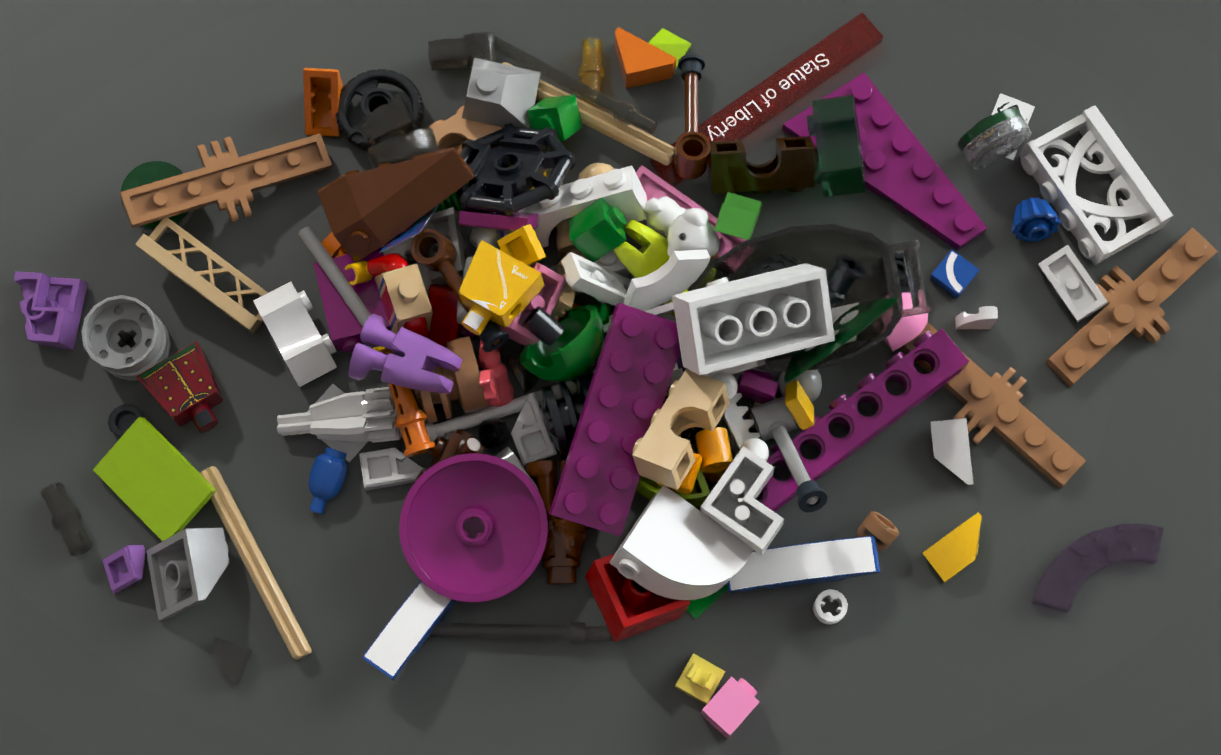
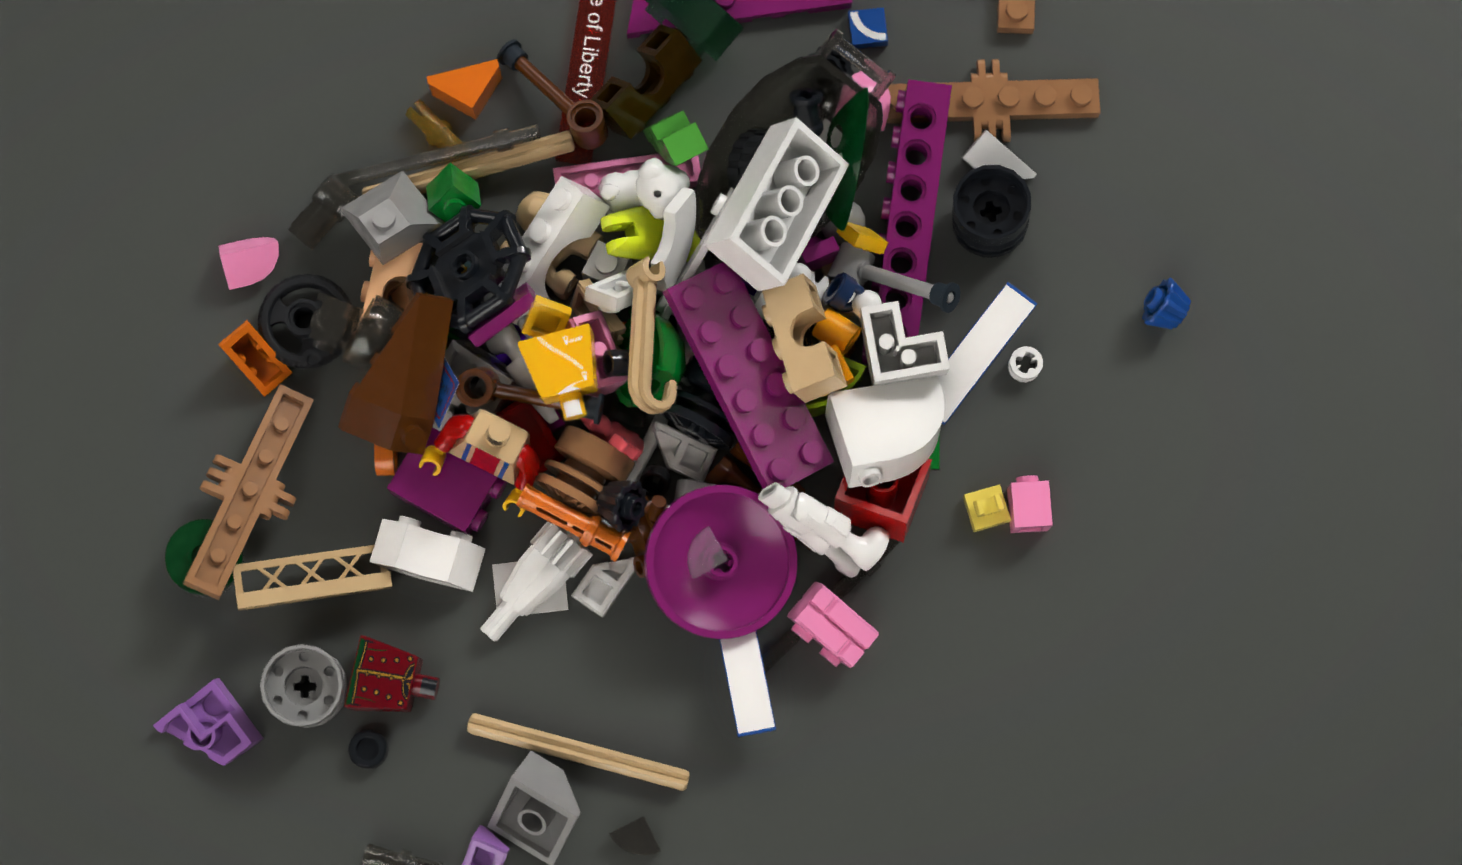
camera: 45 degrees left, 5 degrees up
lime tile [93,417,217,542] -> none
light grey bar [298,226,371,327] -> none
blue plant [308,447,348,514] -> none
medium lavender piece [348,313,463,394] -> none
green brick [568,198,627,262] -> none
lime slope [649,28,691,70] -> none
medium nougat tile [857,511,899,551] -> none
yellow slope [923,512,982,582] -> none
white tile [955,306,998,329] -> none
clear purple tile [1032,523,1163,613] -> none
none -> bright pink brick [219,237,279,290]
none -> black piece [596,480,648,533]
none -> tan piece [626,256,677,414]
none -> clear tile [687,526,727,579]
none -> white piece [758,482,890,578]
none -> bright pink brick [787,581,879,668]
none -> dark blue tile [823,272,865,312]
none -> black wheel [952,165,1031,258]
none -> blue piece [1142,278,1191,329]

